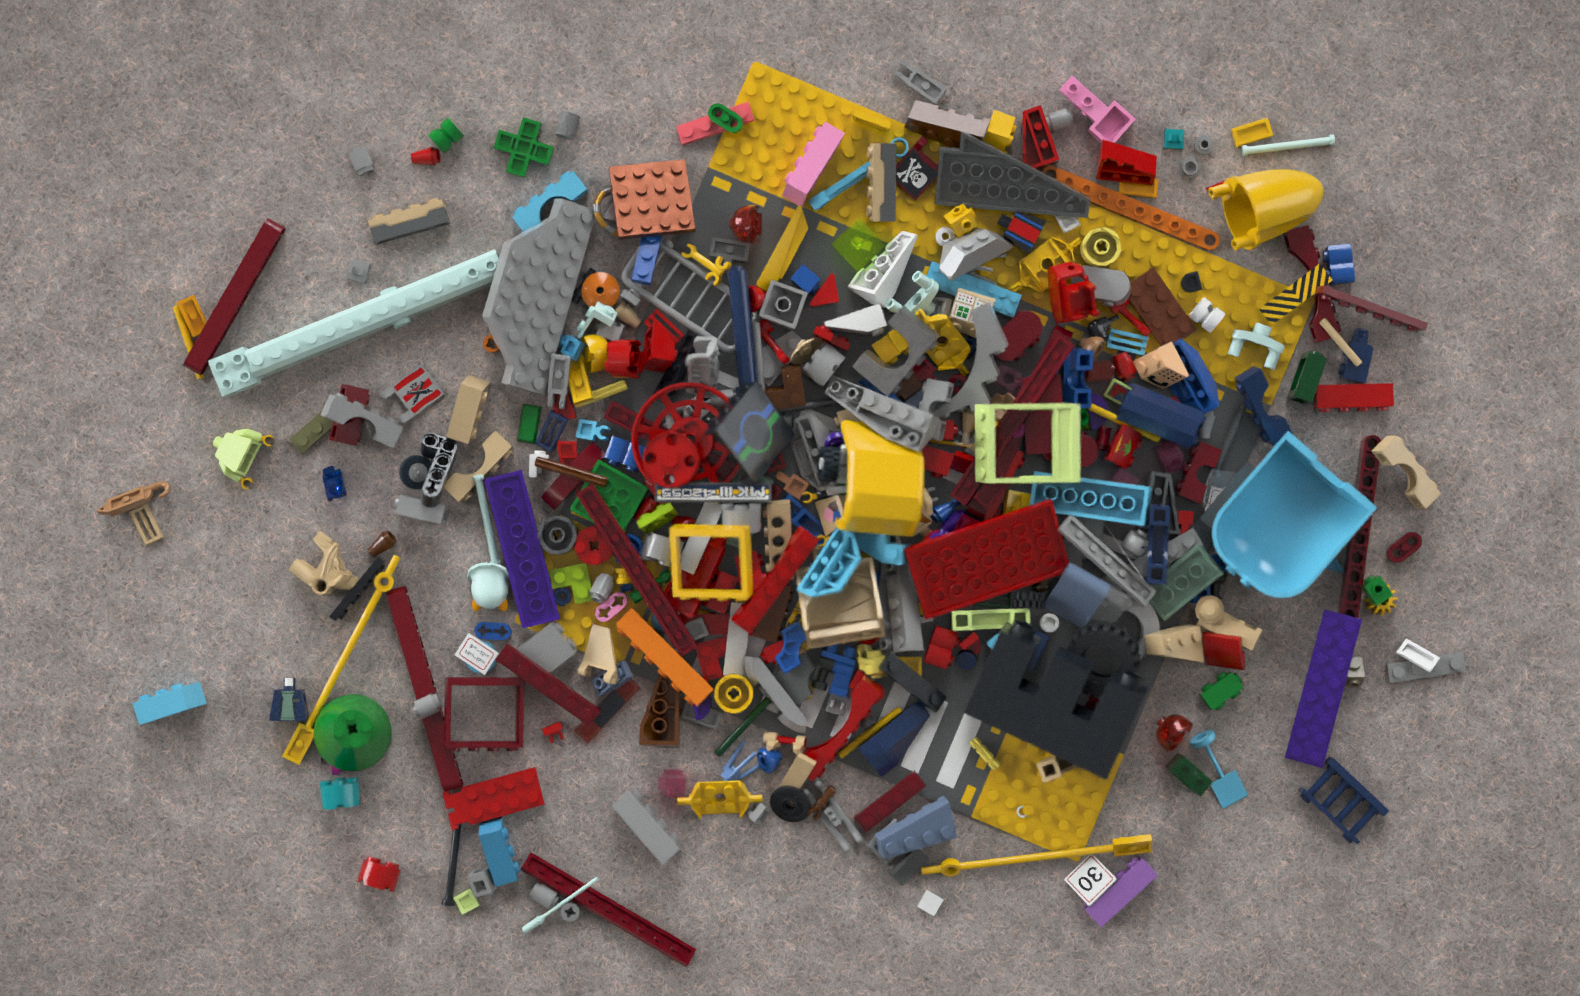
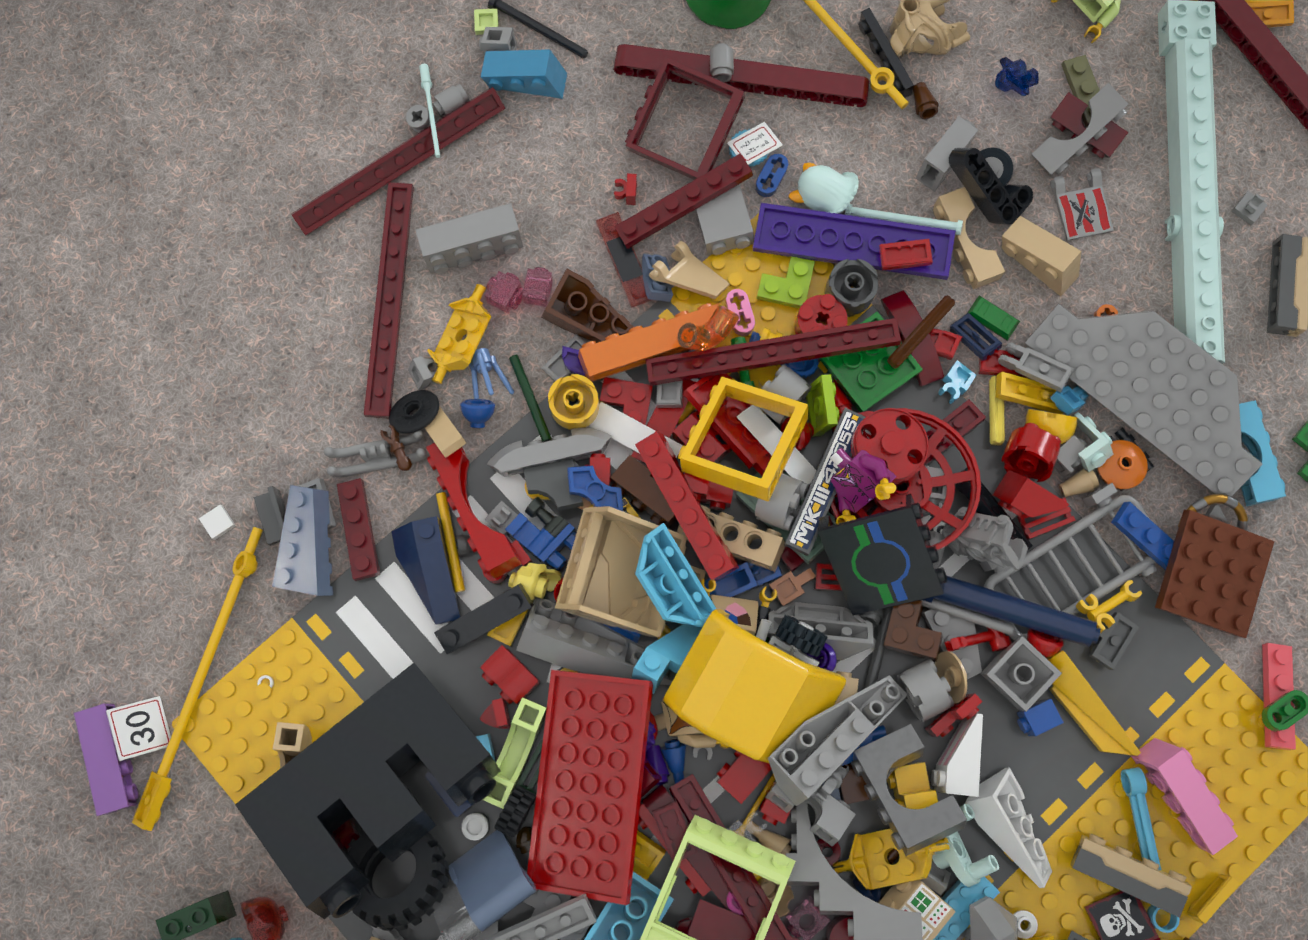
camera: 115 degrees right, 10 degrees down
red hinge [442,767,545,830] -> none
white bracket [529,451,550,478] -> none
dark blue plate [554,587,572,606] -> none
light grey brick [589,573,614,603] -> none
blue brick [605,436,646,473] -> none
clear red cylinder [729,205,763,244] -> none
tan piece [763,732,807,755] -> none
red slope [809,273,839,308] -> none
clear neon green plate [831,218,885,272] -> none
dark red plate [912,358,937,383] -> none
red plate [950,450,974,474] -> none
dark blue tile [957,649,976,670] -> none
light yellow axle [969,737,1001,770] -> none
none -> dark red plate [364,182,414,418]
none -> clear pink brick [522,267,553,307]
none -> clear orange cylinder [677,305,740,351]
none -> light grey piece [816,762,849,801]
none -> magenta torso [830,448,896,524]
none -> red plate [879,239,933,271]

